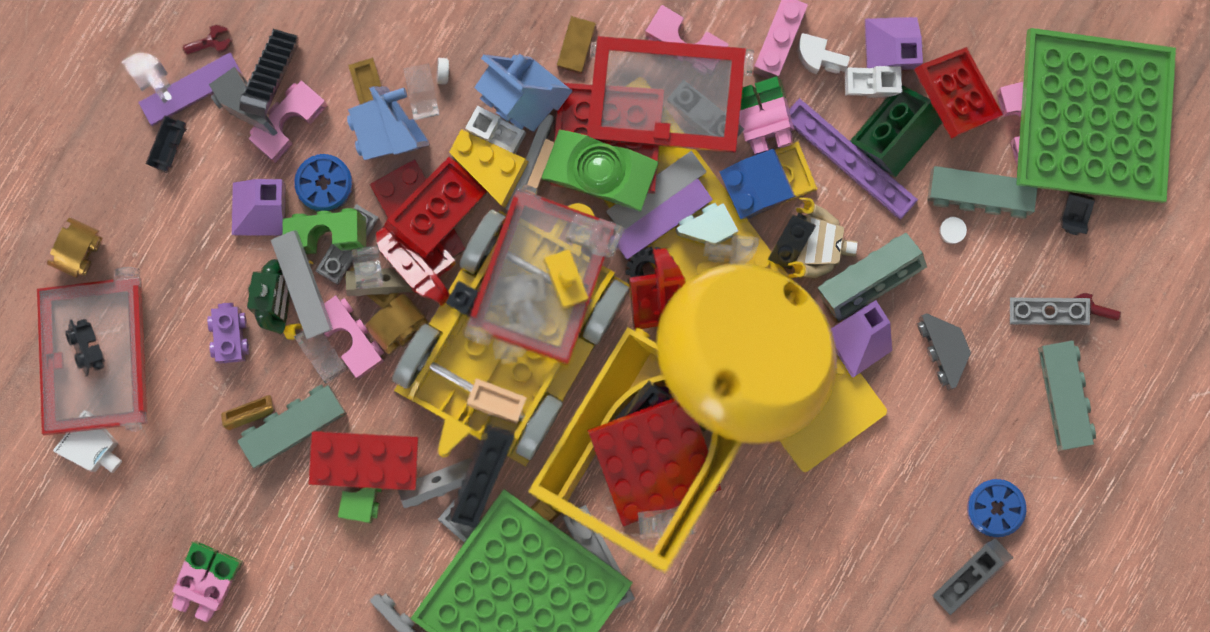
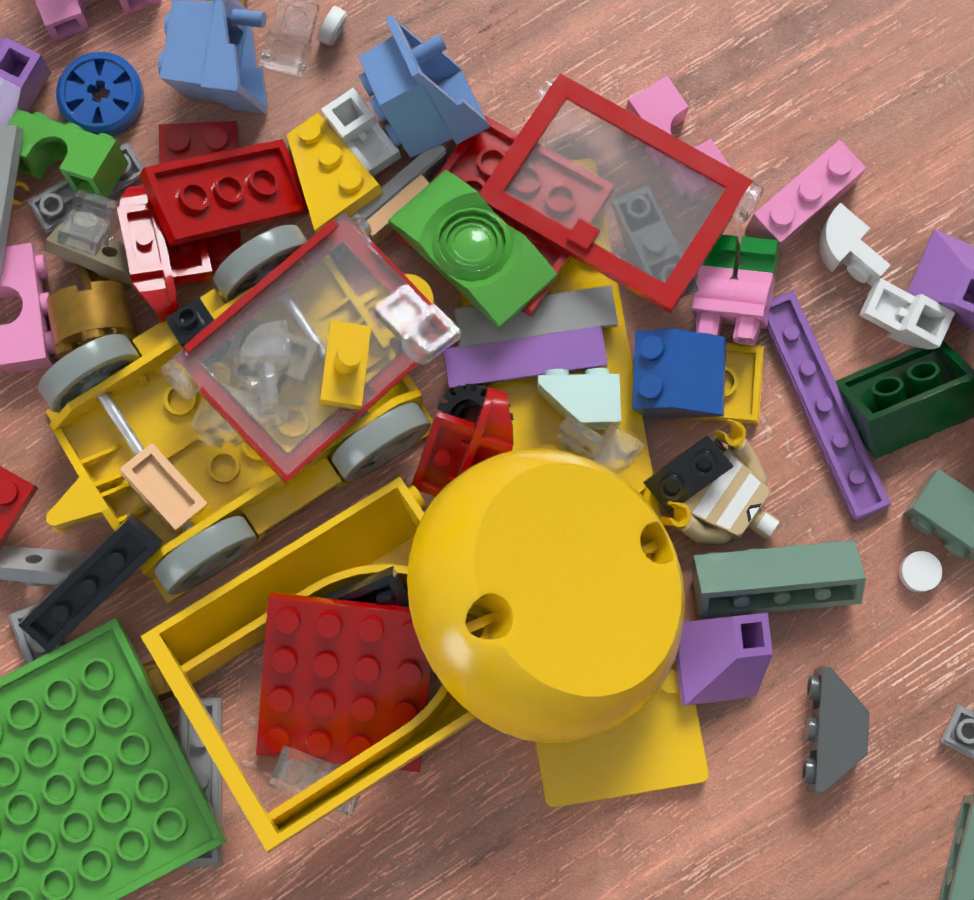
camera: 25 degrees right, 5 degrees down
pearl gold tile [557,16,596,74] -> none

